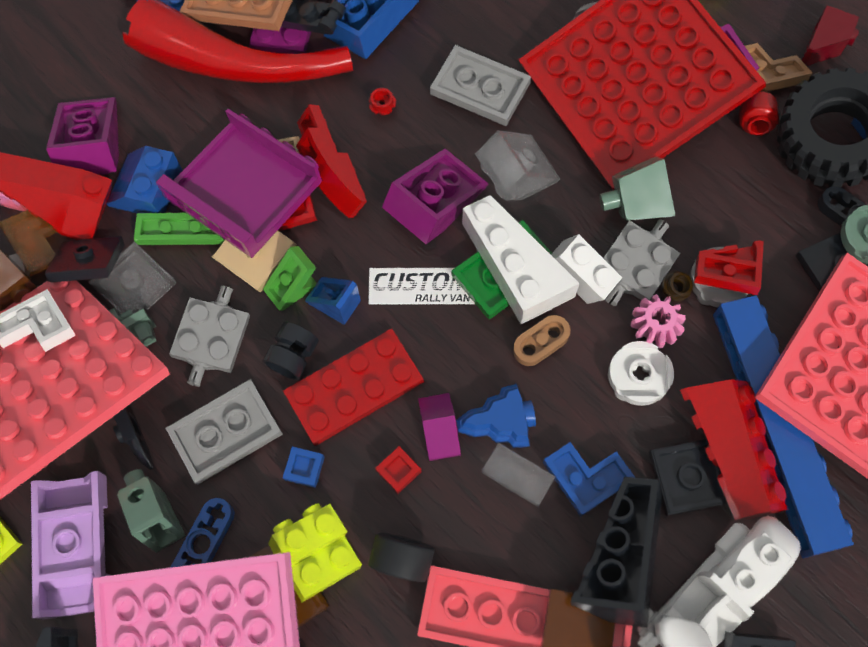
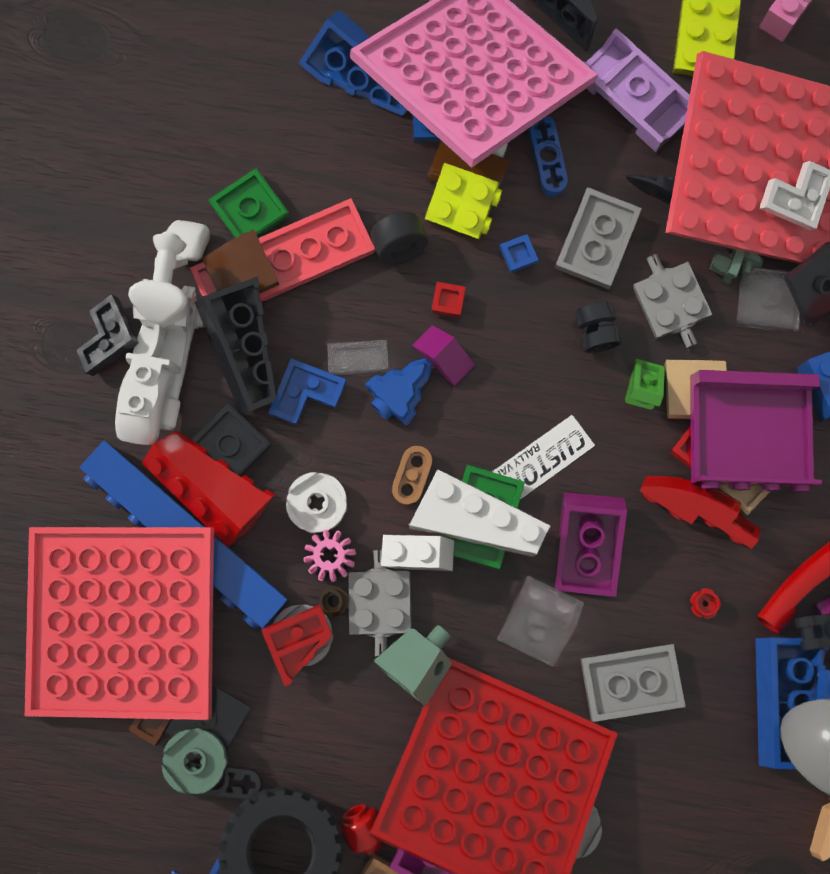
camera: 140 degrees right, 10 degrees up
sand green torso [117,469,186,553] -> none
bright green plate [134,213,225,245] -> none
red plate [283,328,424,446] -> none
blue slope [305,277,361,325] -> none

